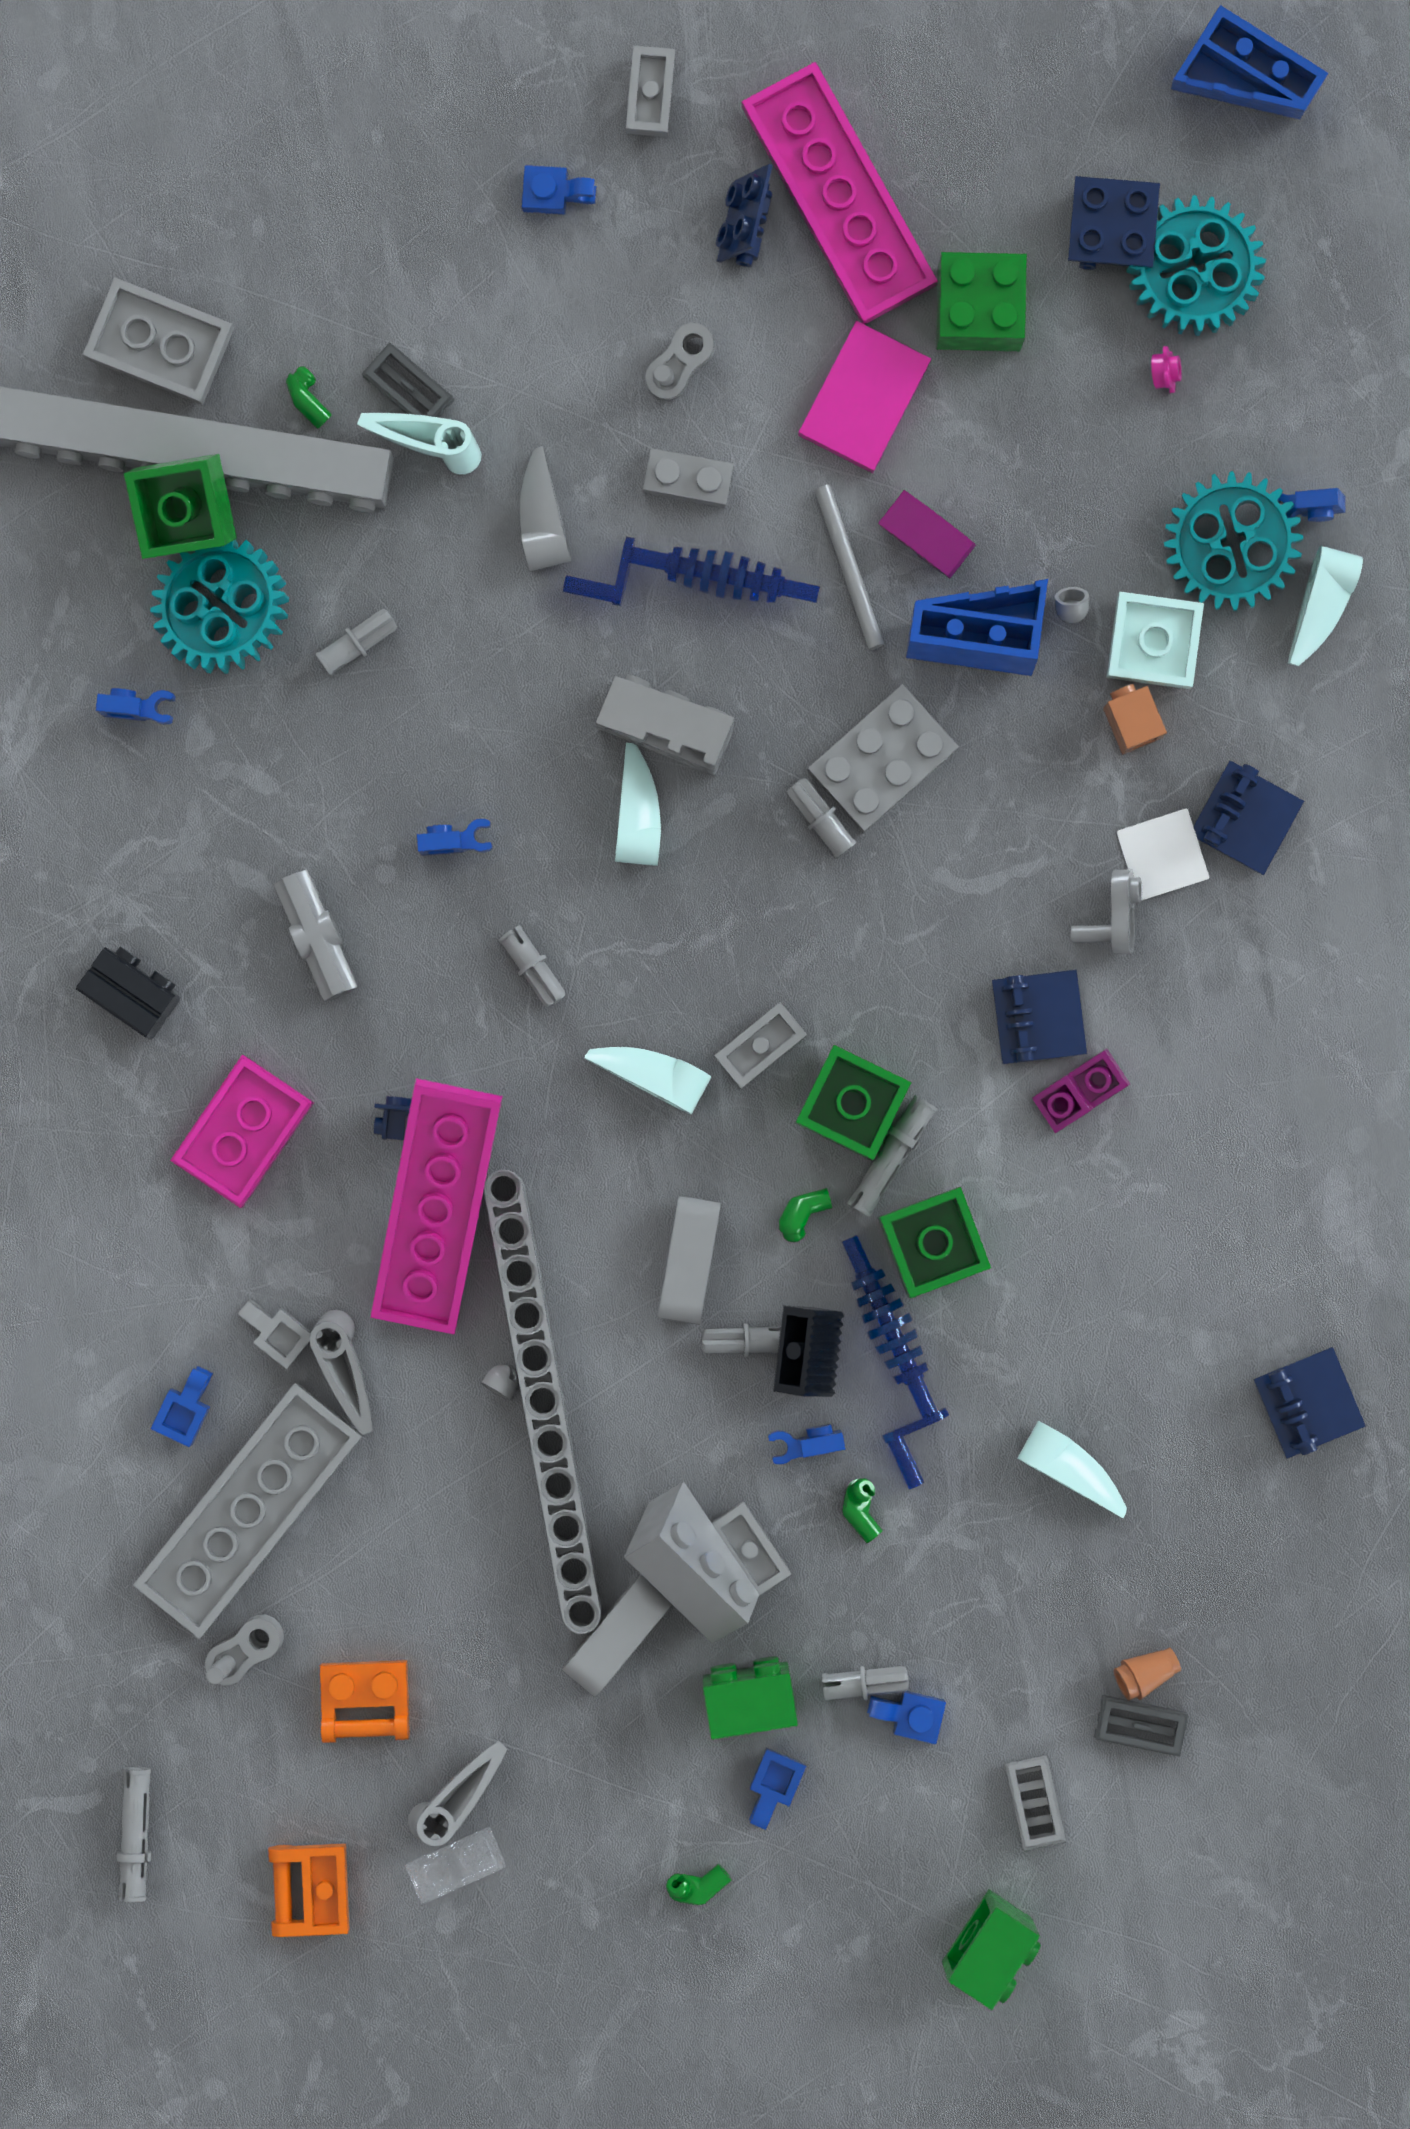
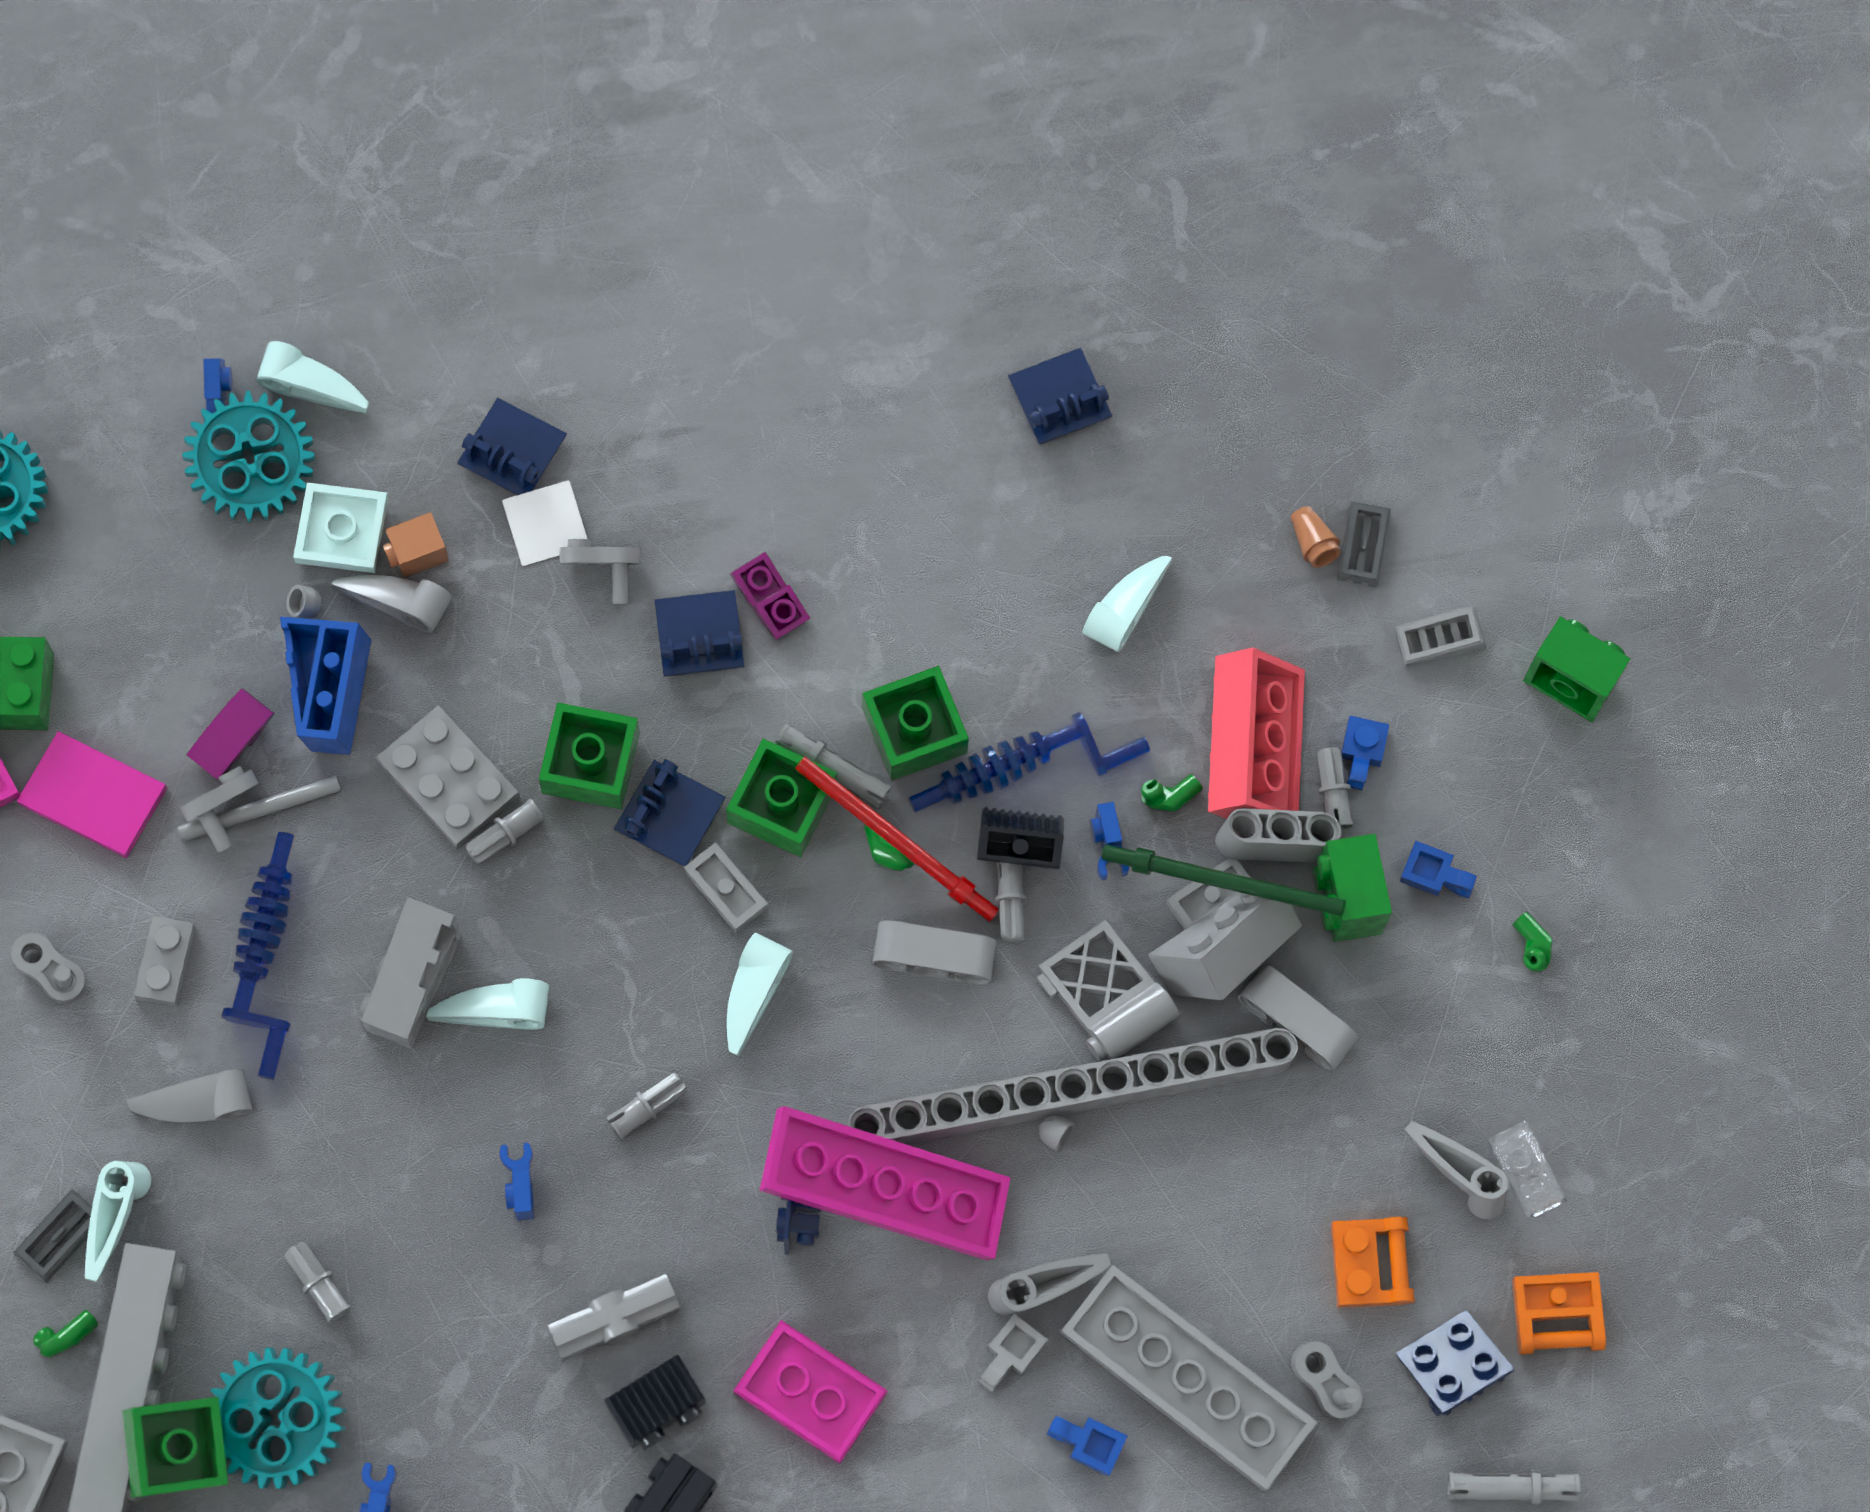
camera: 95 degrees left, 15 degrees down
dark pink plate [1151,346,1182,393] -> none
none -> light grey piece [179,766,259,853]
none -> light grey piece [331,575,452,633]
none -> green brick [539,702,640,810]
none -> black brick [604,1355,706,1450]
none -> dark blue hinge [614,759,726,867]
none -> red bar [795,756,999,922]
none -> light grey piece [1037,920,1180,1061]
none -> dark green bar [1102,844,1346,917]
none -> coral slope [1208,647,1305,819]
none -> light grey beam [1215,808,1341,863]
none -> hinge [1396,1310,1515,1416]

